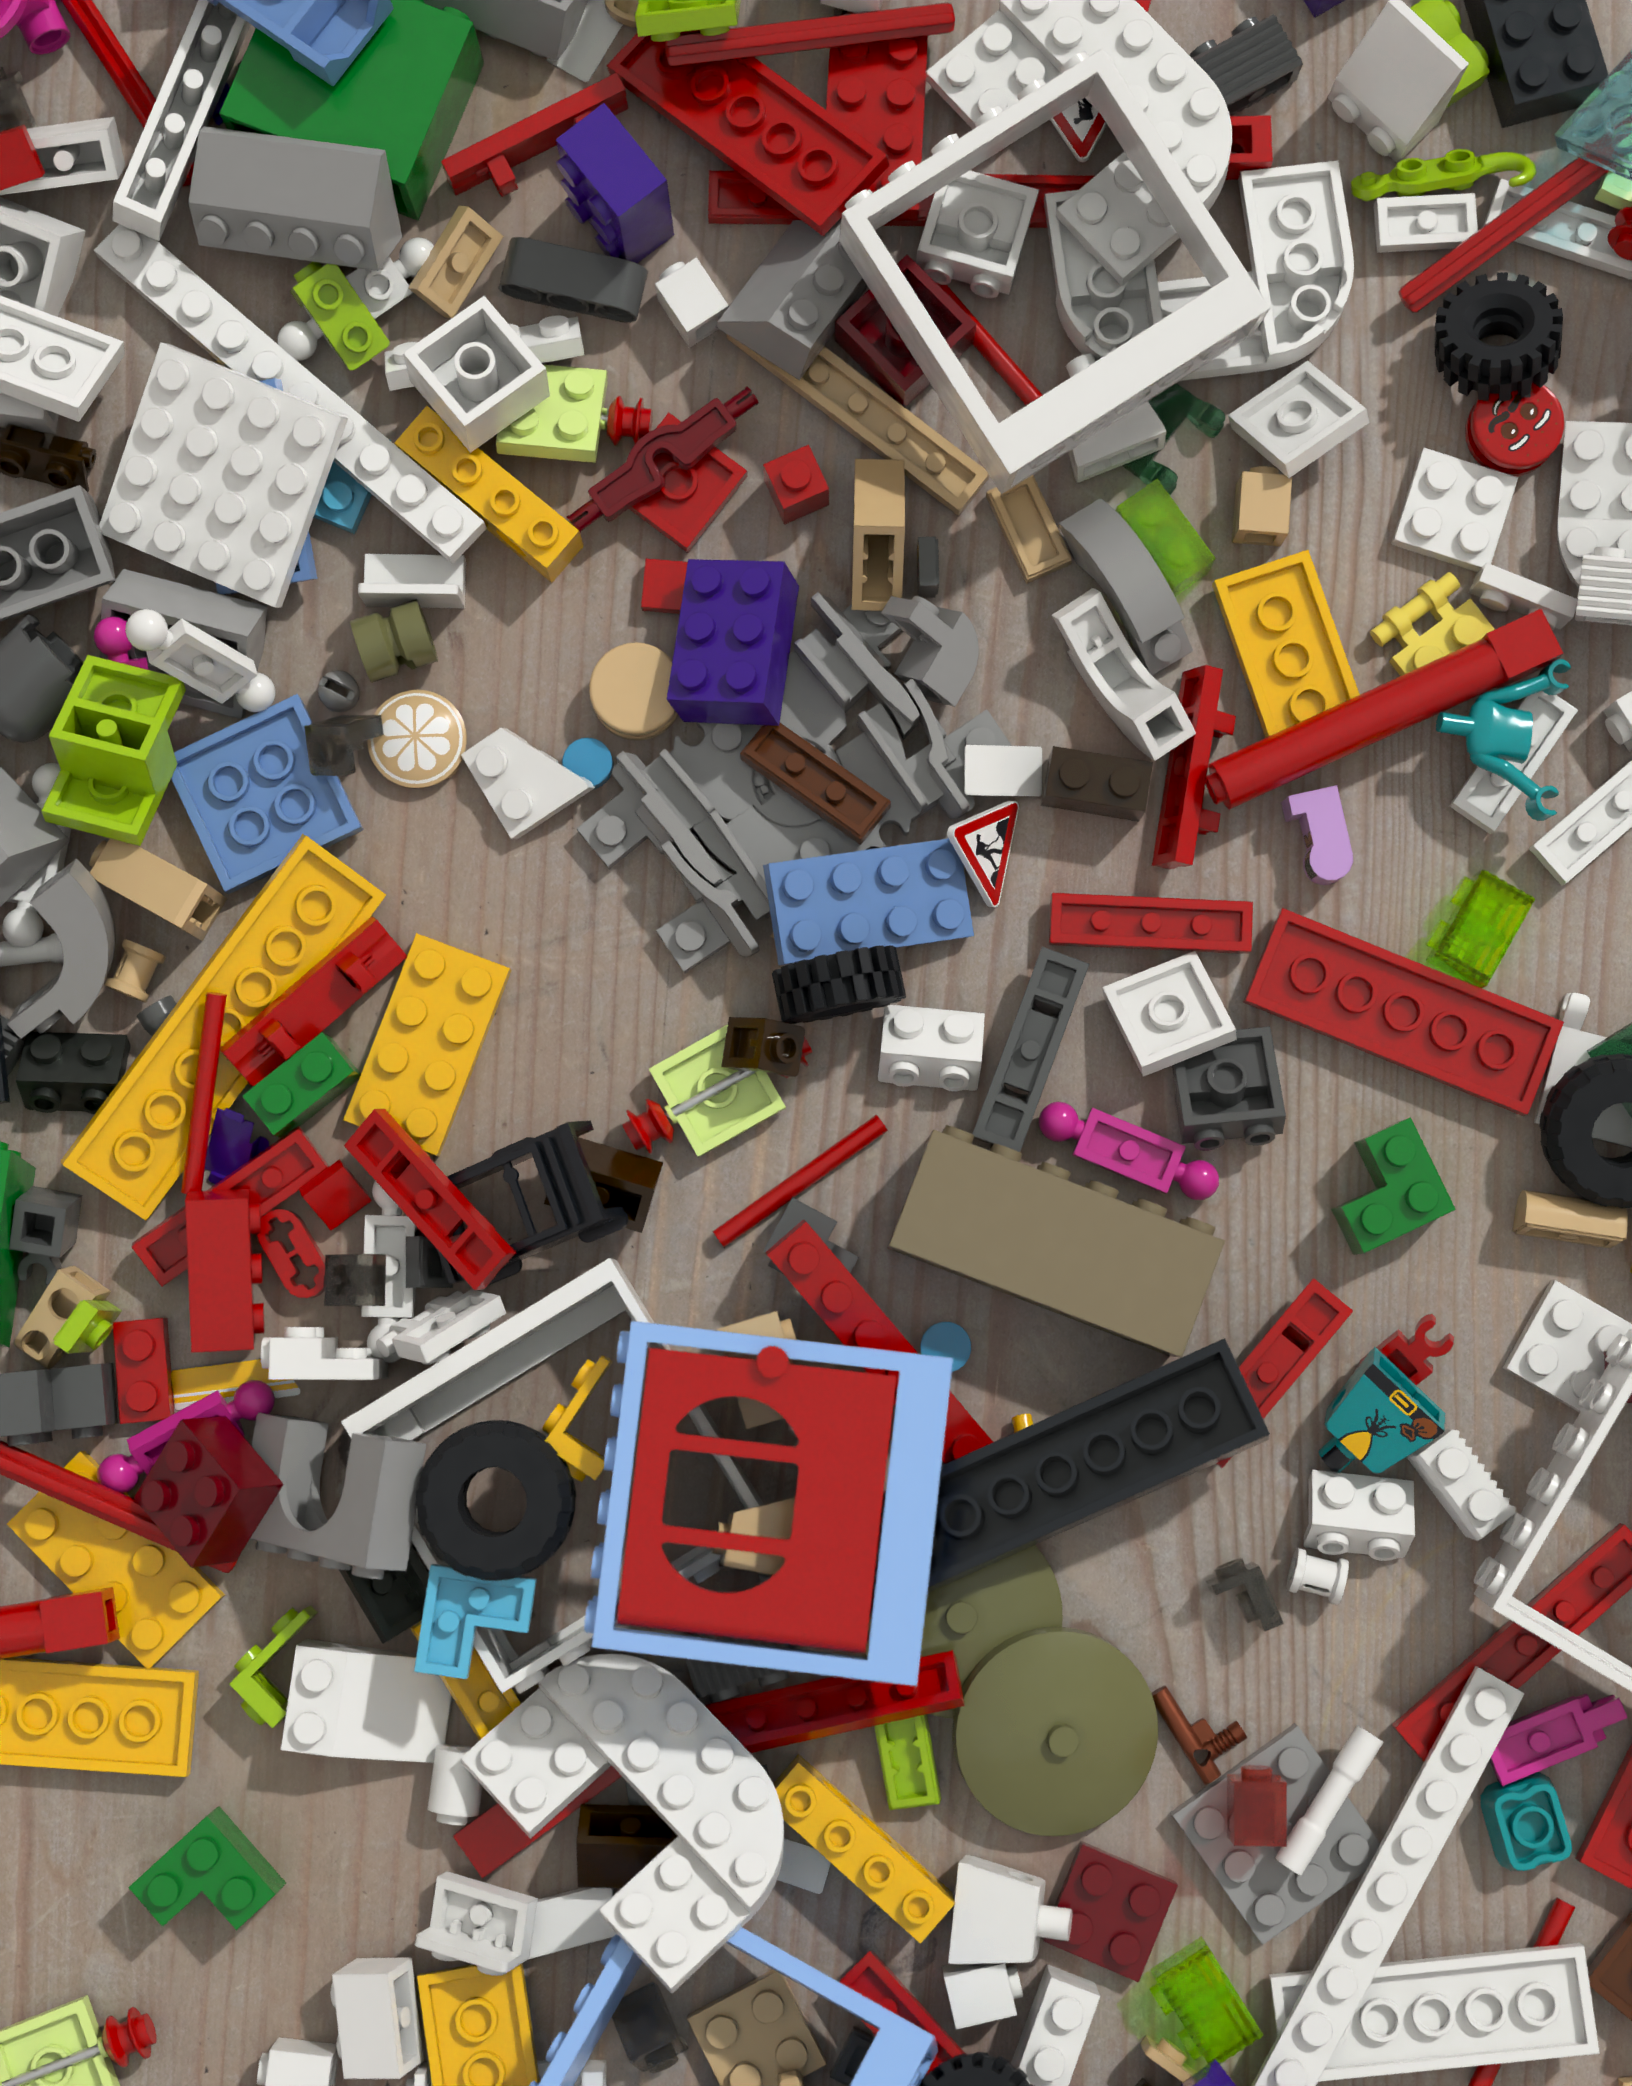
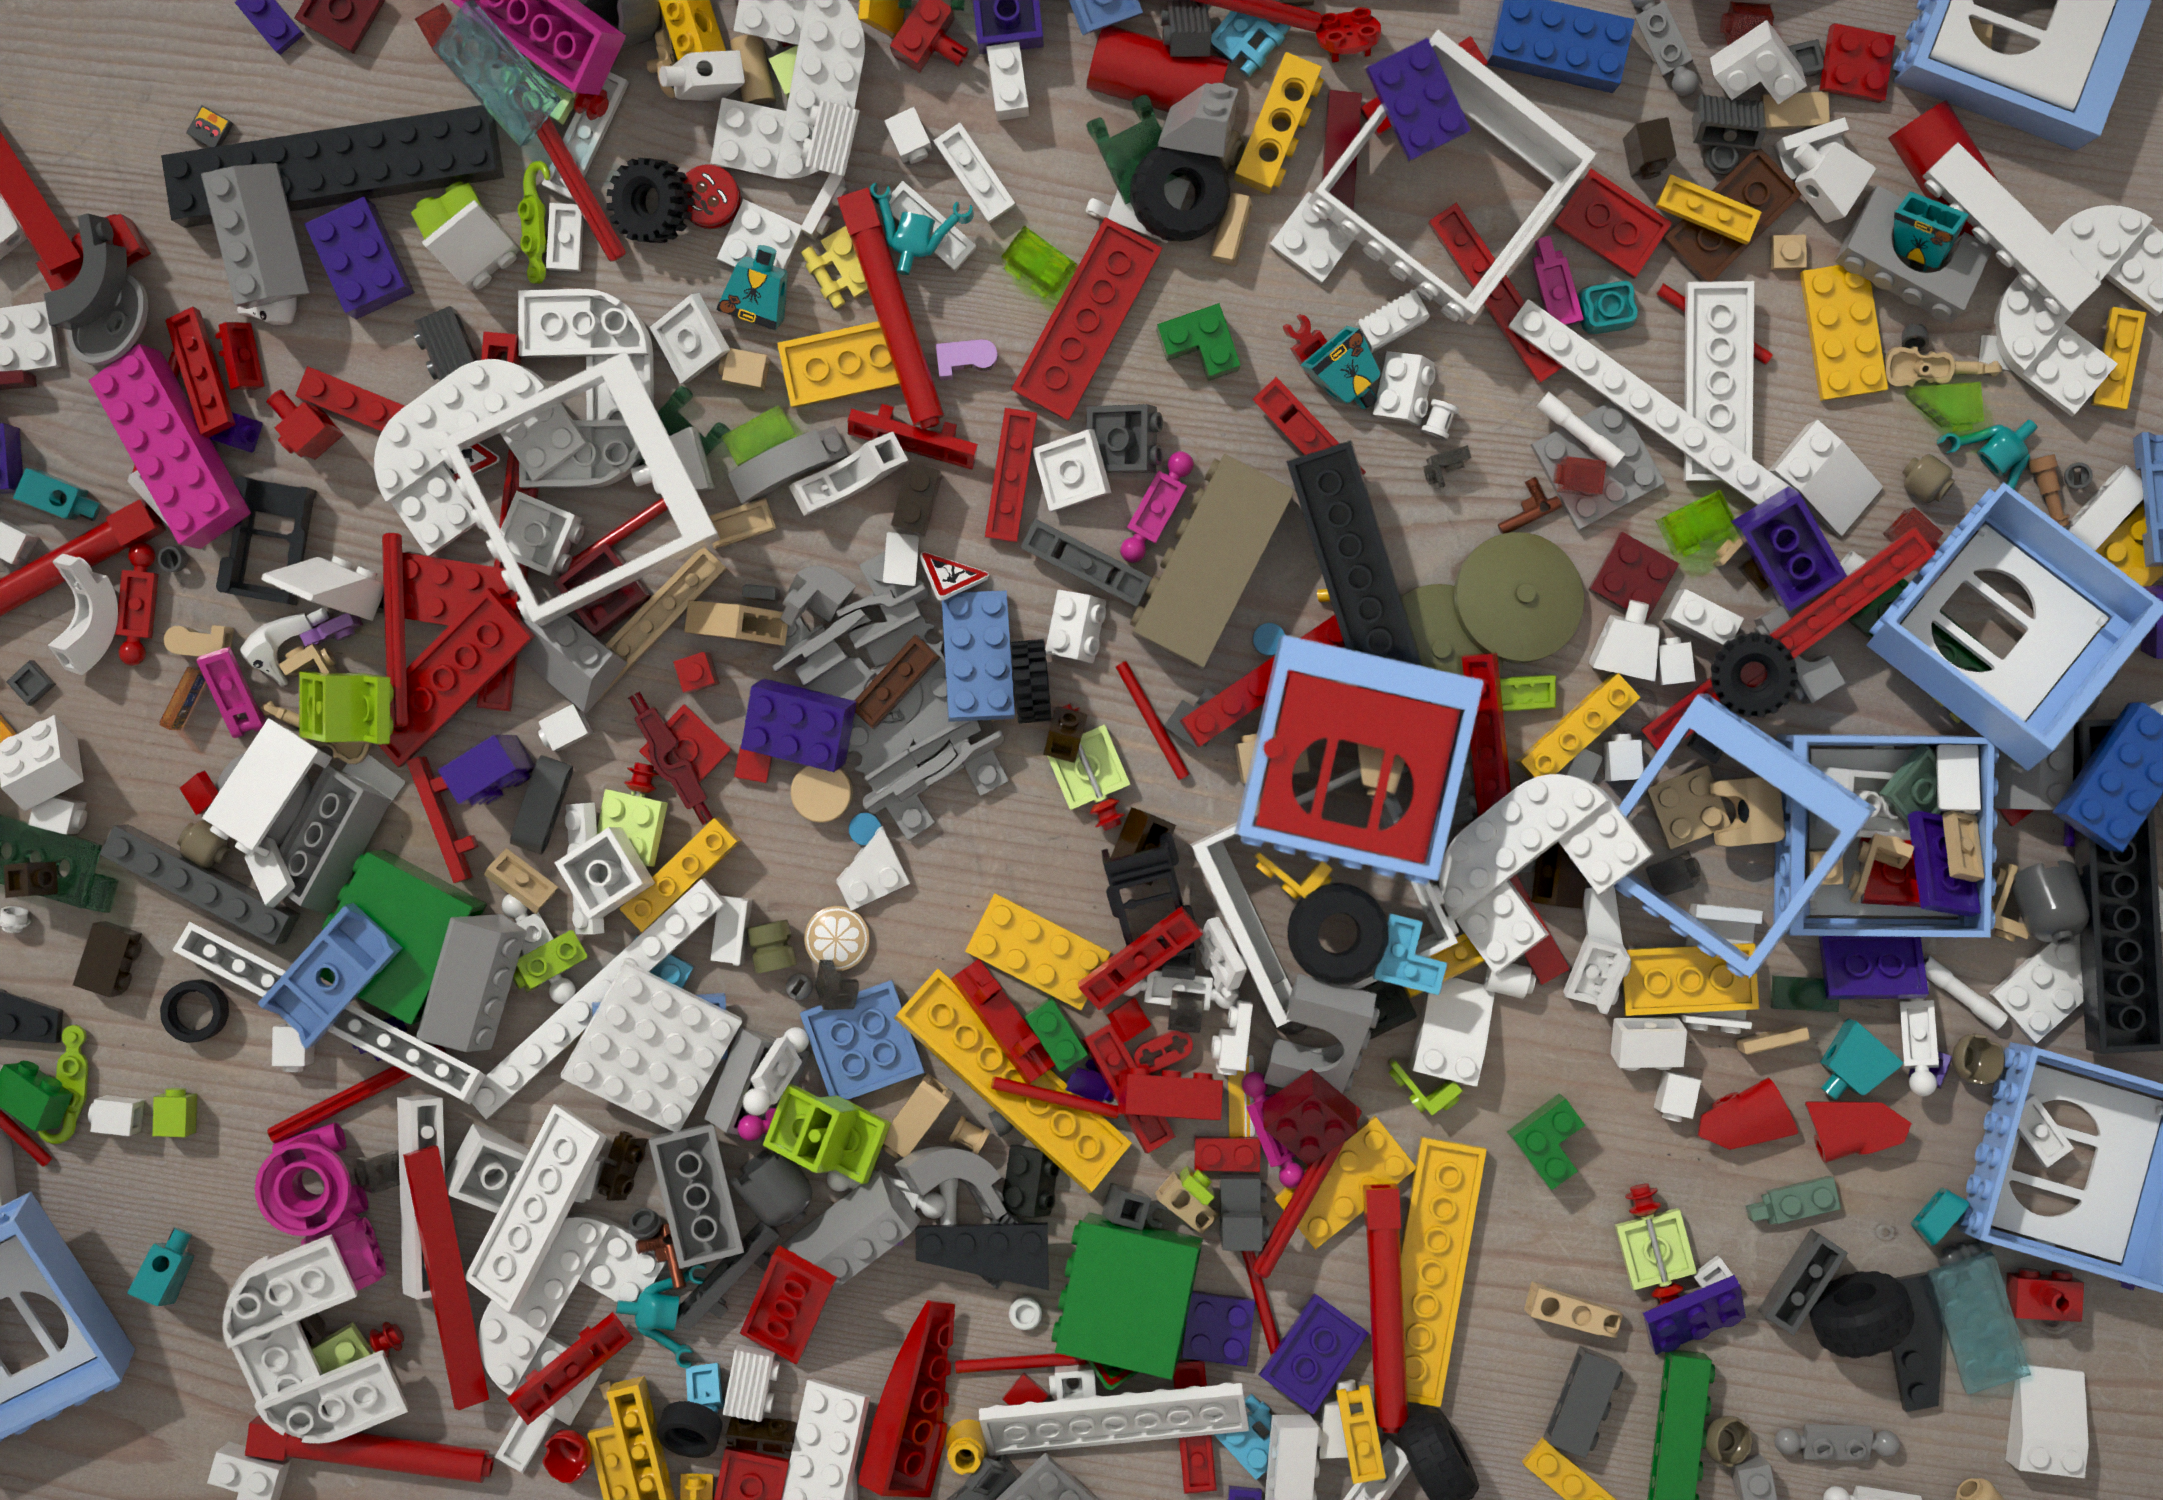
camera: 85 degrees left, 5 degrees up
none -> teal torso [716,245,788,330]
none -> white brick [1602,733,1644,781]

